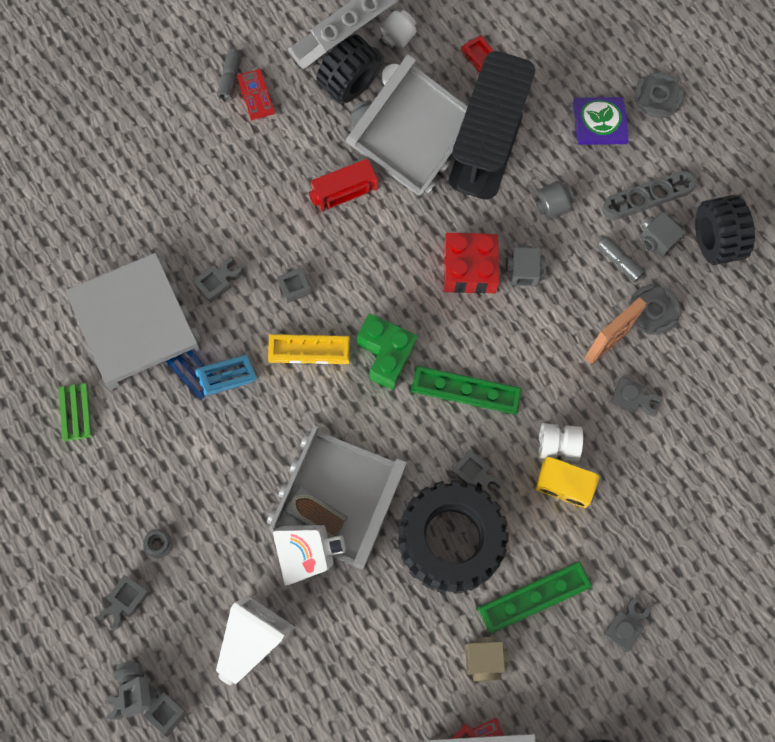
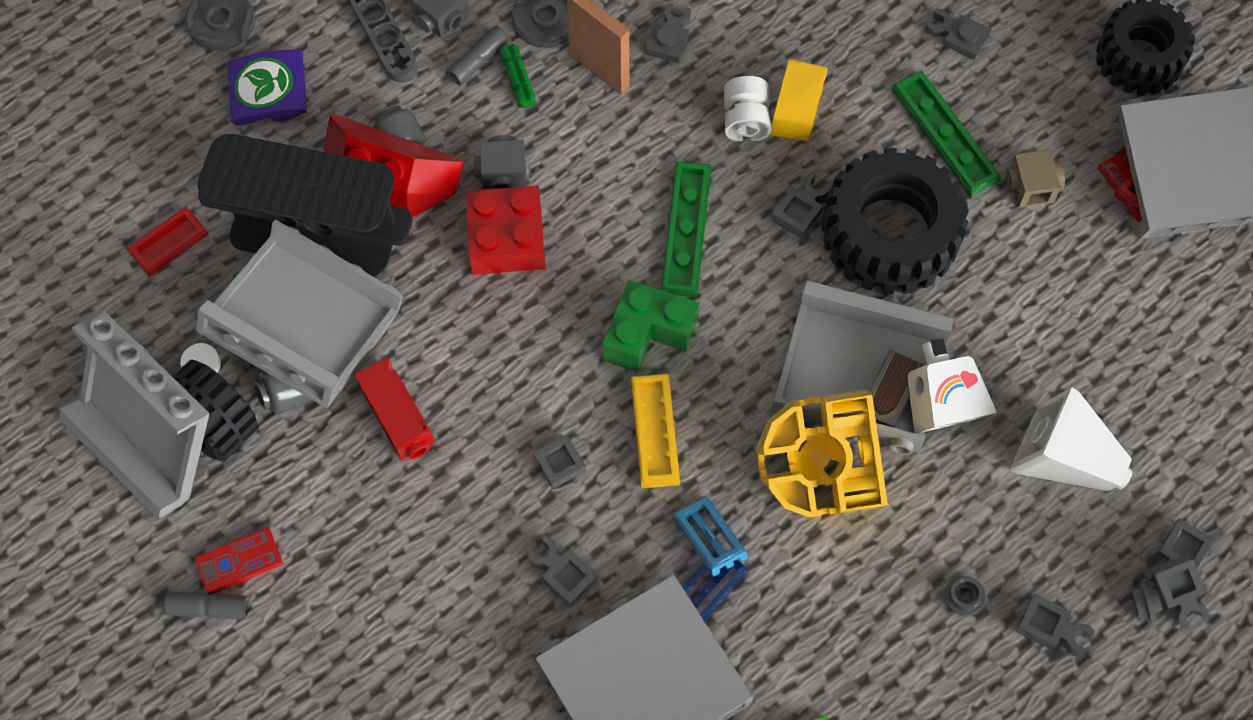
camera: 90 degrees left, 5 degrees down
none -> red wedge [323,113,464,218]
none -> green axle [500,44,536,108]
none -> yellow connector [755,389,888,518]

